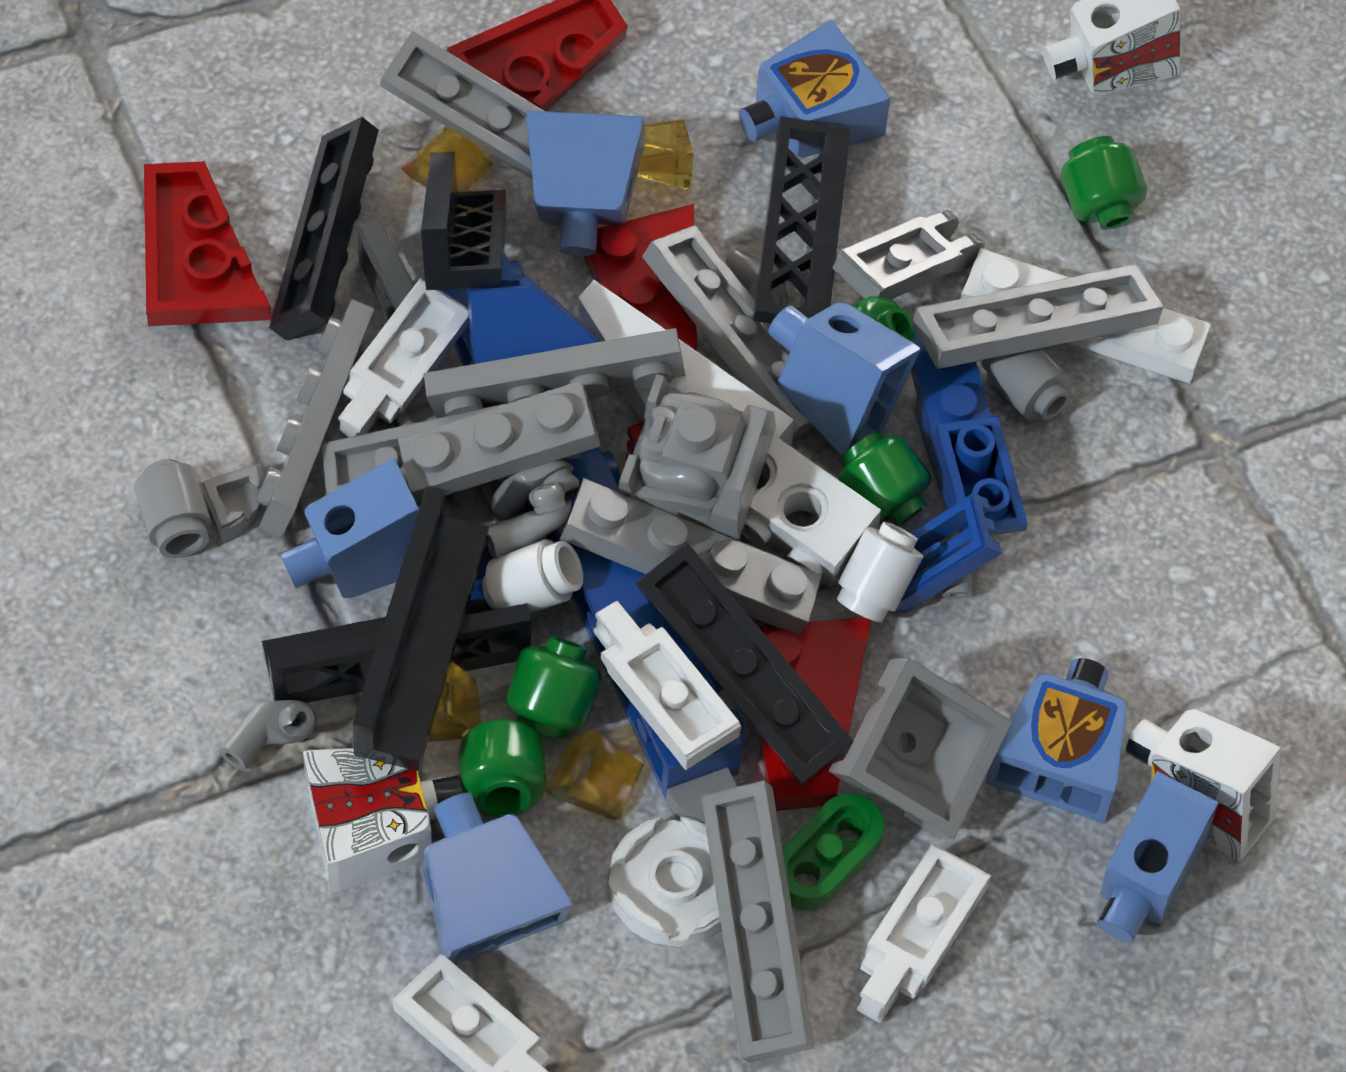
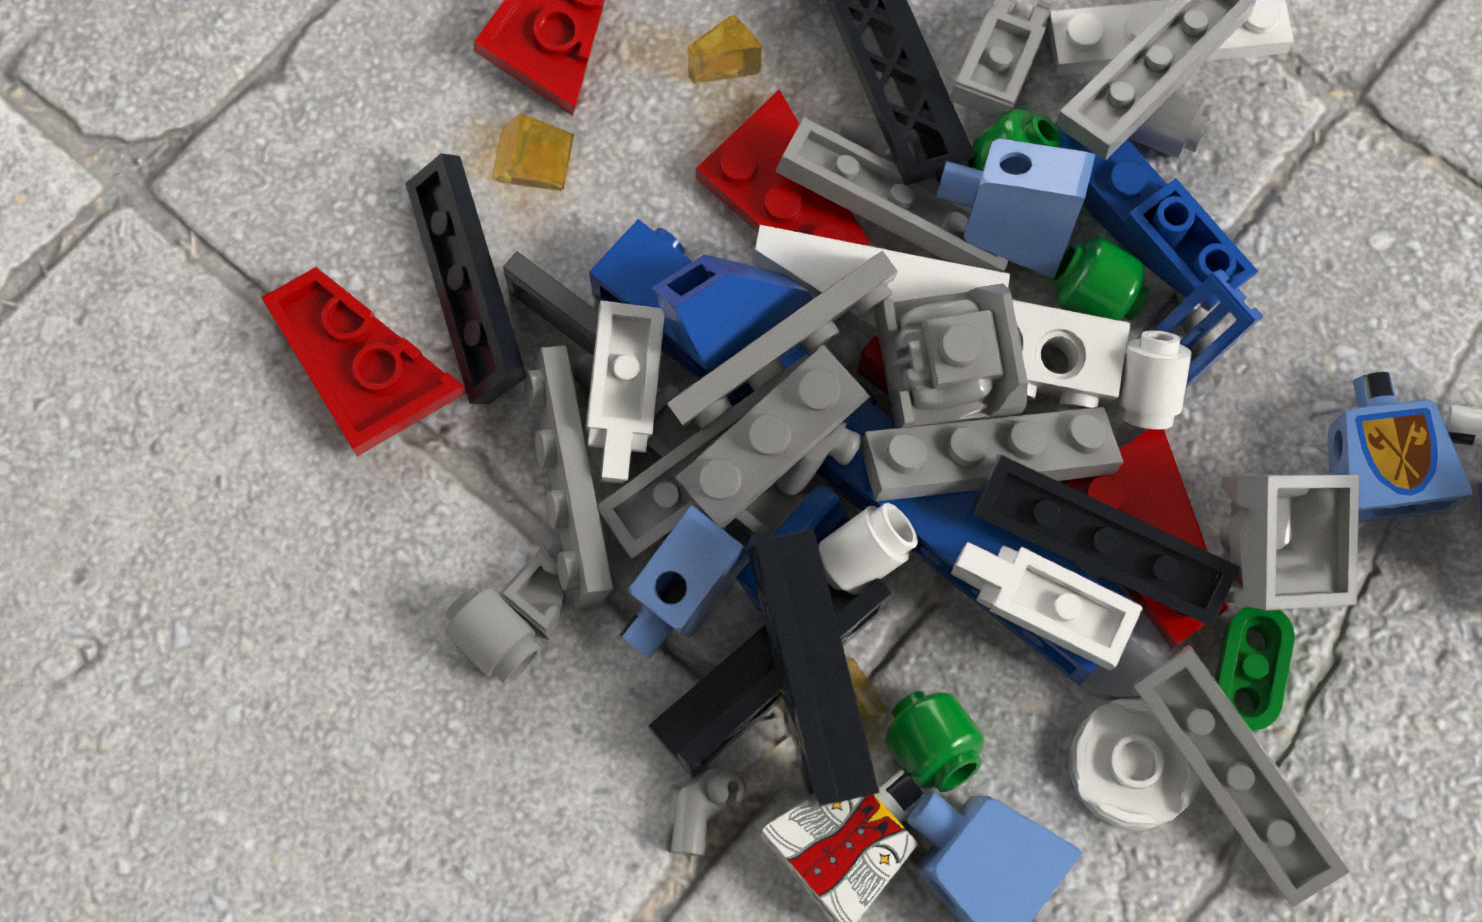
camera: 25 degrees left, 15 degrees up
light grey plate [380,31,544,178] -> none
black fence [421,152,507,290] -> none
light grey arm [486,482,571,558] -> none
green head [506,636,601,739] -> none
medium blue torso [526,111,646,256] -> none
clear yellow slope [546,729,644,821] -> none
white hinge [857,843,991,1024] -> none

